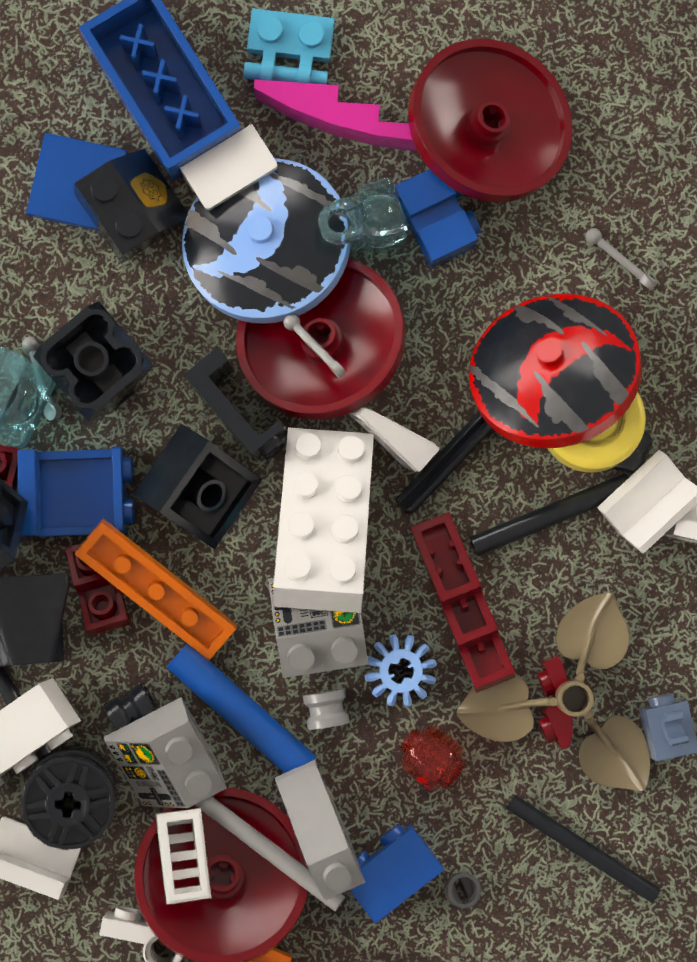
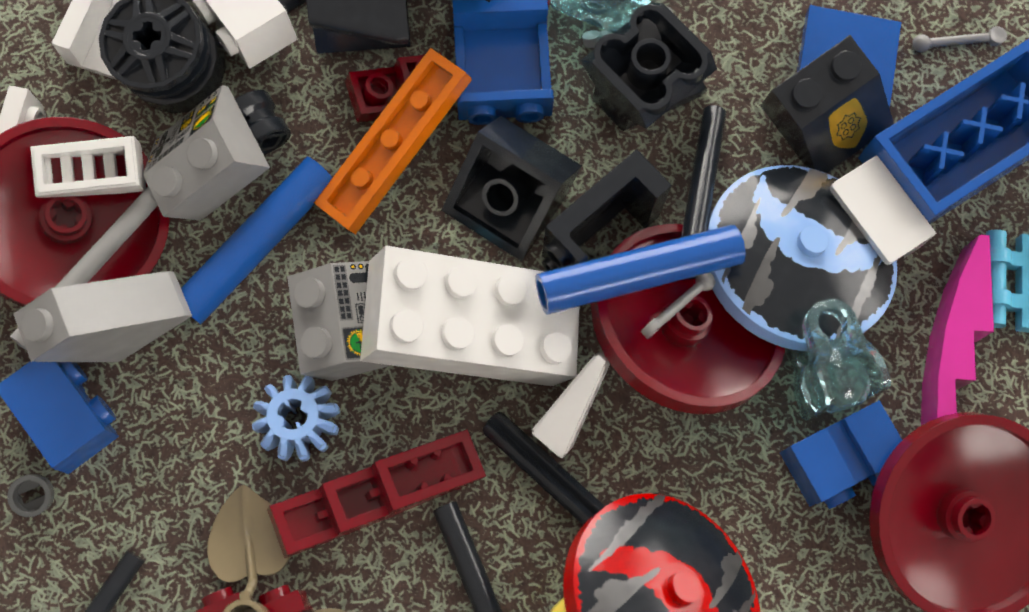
camera: 90 degrees right, 10 degrees down
light grey wheel [302,689,350,730] -> none
clear red head [400,726,466,790] -> none
none -> blue piece [535,225,746,315]
none -> black piece [681,105,726,279]
none -> light grey hinge [912,26,1007,53]

